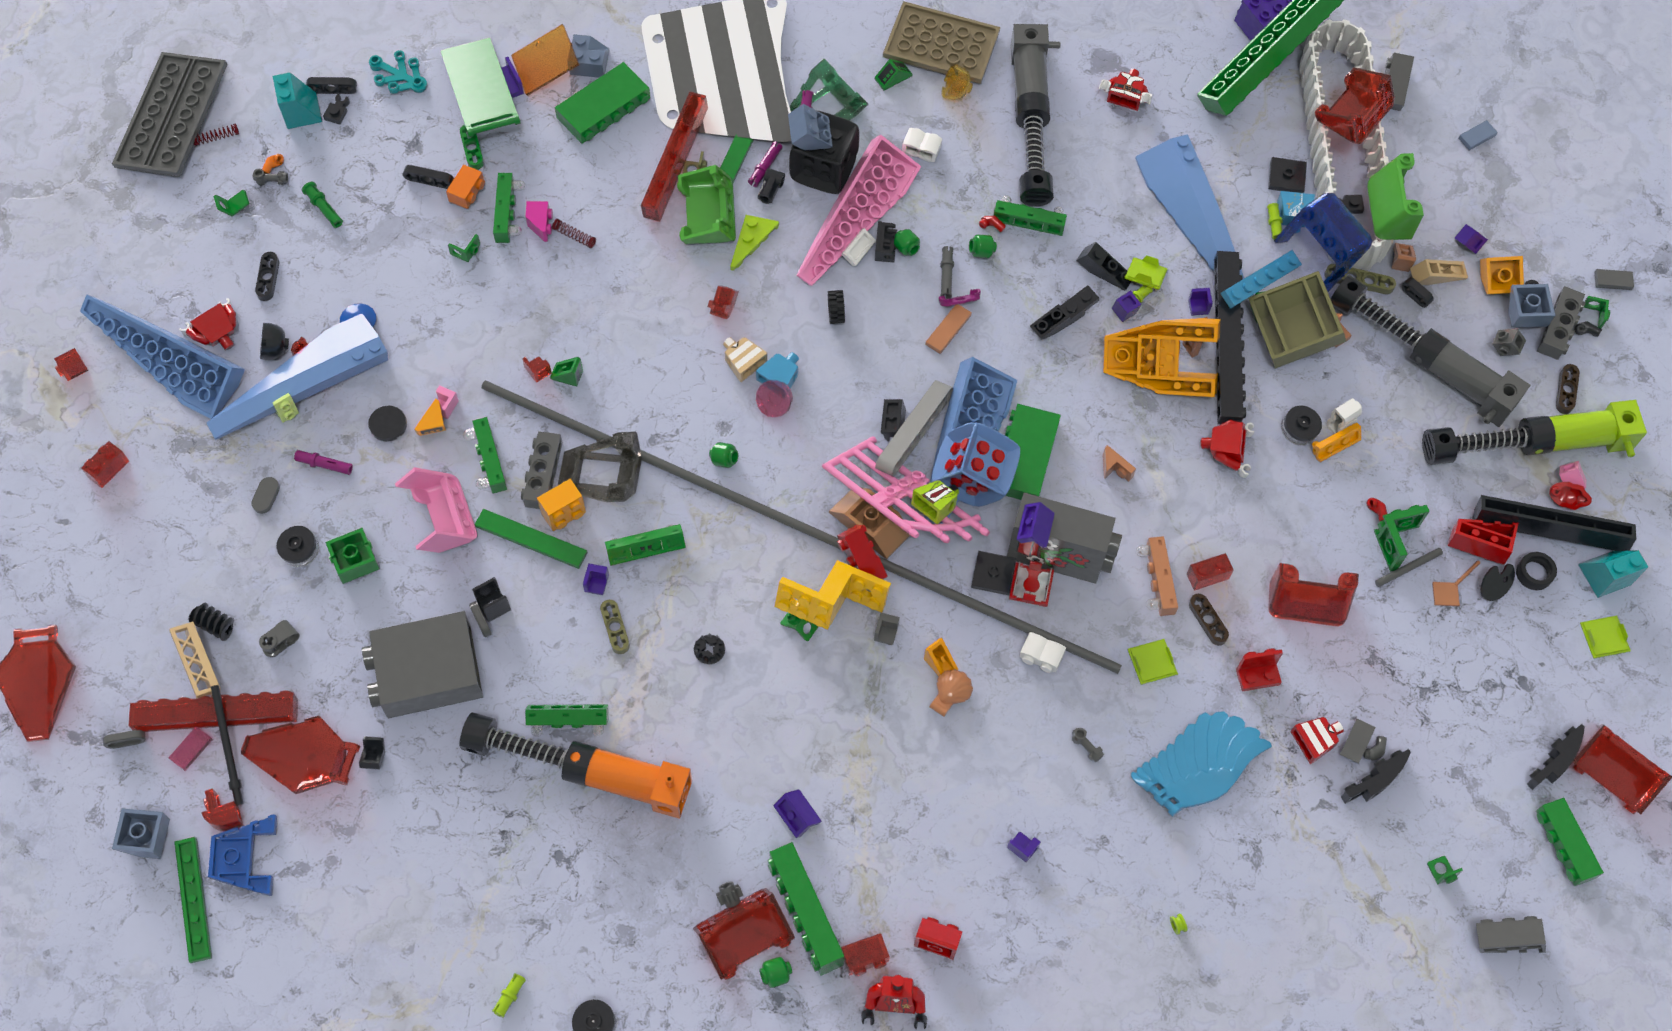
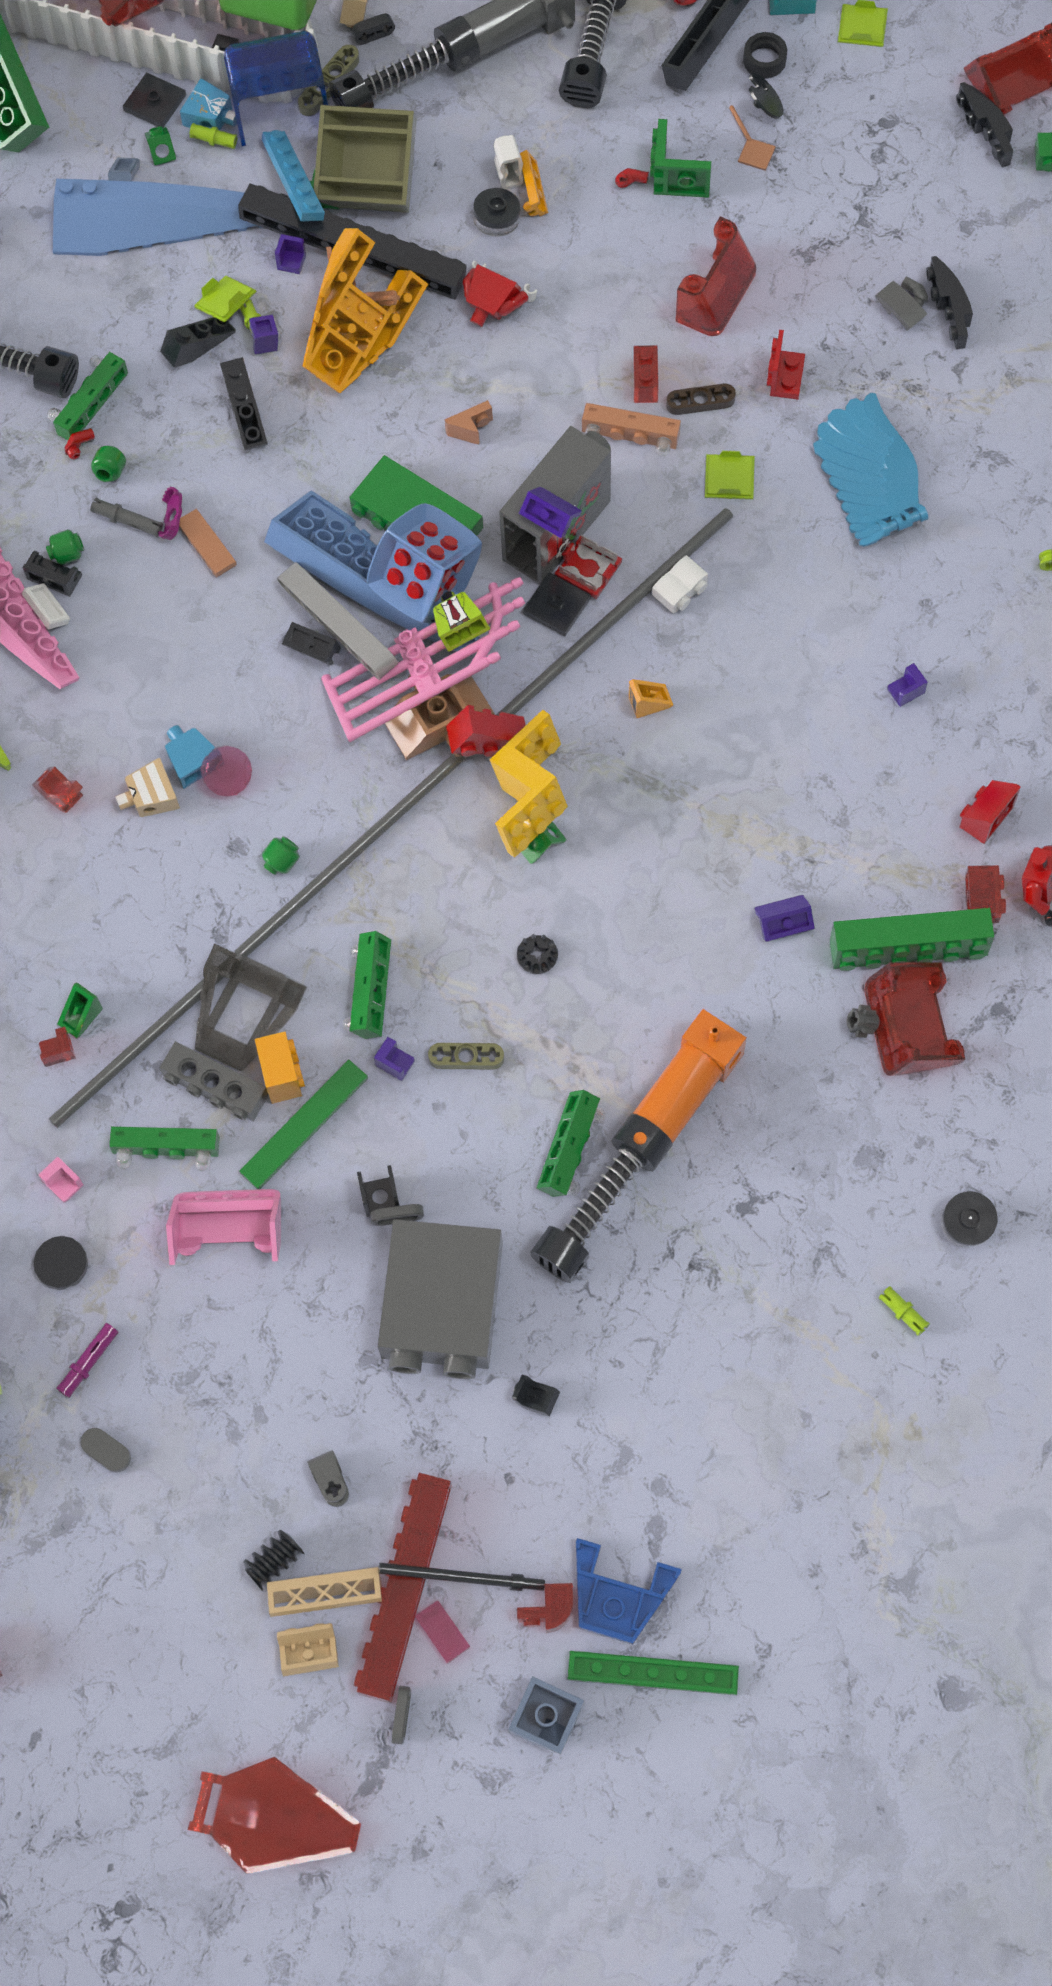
camera: 65 degrees left, 5 degrees up
clear red windscreen [241,716,360,794] -> none
black piece [276,526,319,567] -> none
green brick [325,528,380,584] -> none
light orange slope [414,398,446,436] -> none
green head [759,957,792,988] -> none
black tyre [828,290,845,324] -> none
dark grey panel [874,613,900,645] -> none
nougat animal [929,669,973,717] -> none
dark grey bar [1072,728,1104,762] -> none
red torso [1291,717,1344,764] -> none
dark grey bar [1375,548,1443,587] -> none
nougat slope [1392,243,1416,272] -> none
red wedge [1448,519,1519,565] -> none
none -> sand blue tile [108,157,140,181]
none -> green bracket [145,126,176,165]
none -> tan bracket [277,1623,339,1677]
none -> nougat axle [363,290,400,306]

